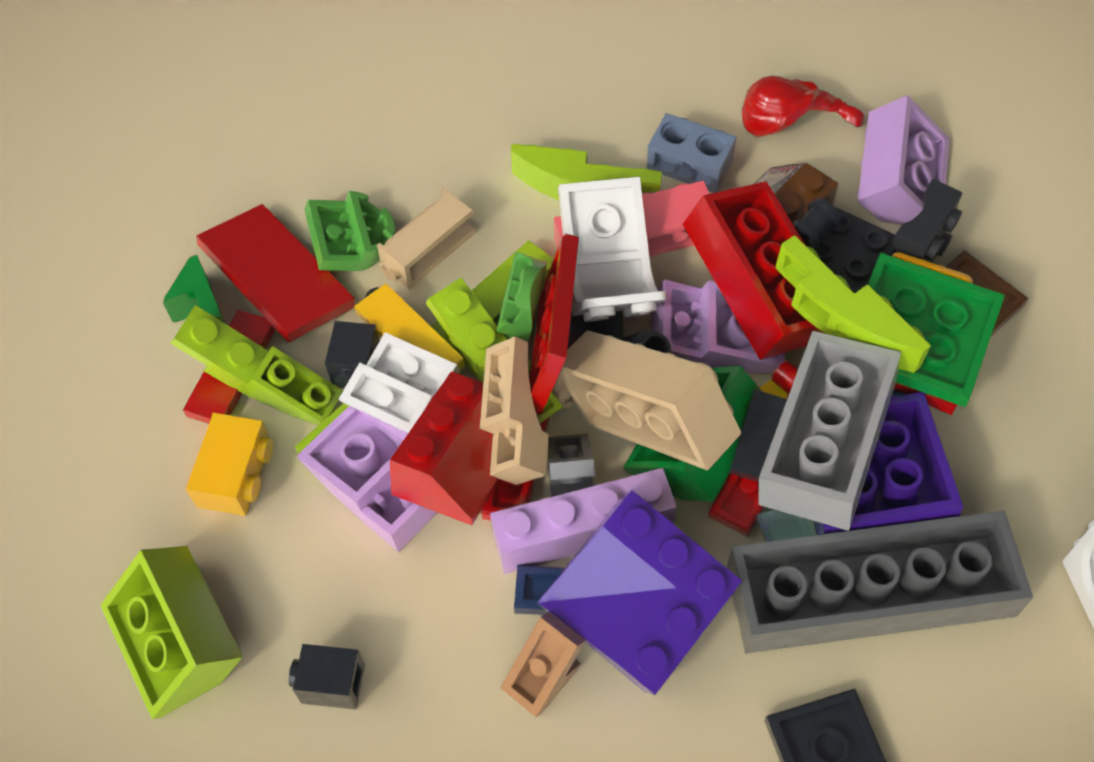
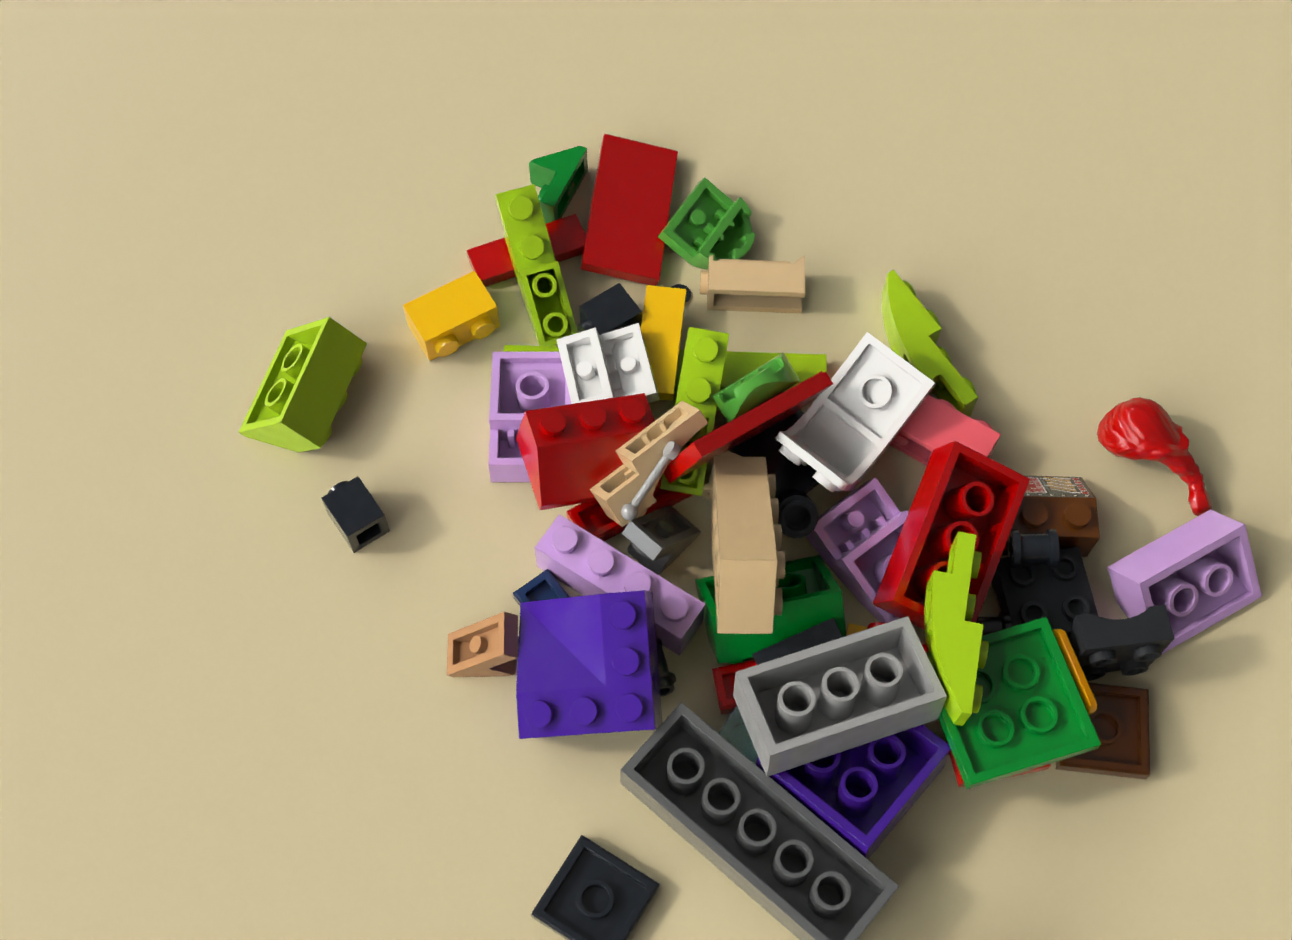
camera: 45 degrees right, 5 degrees up
sand blue brick [647,113,737,193] -> none
none -> light grey hinge [621,441,681,520]

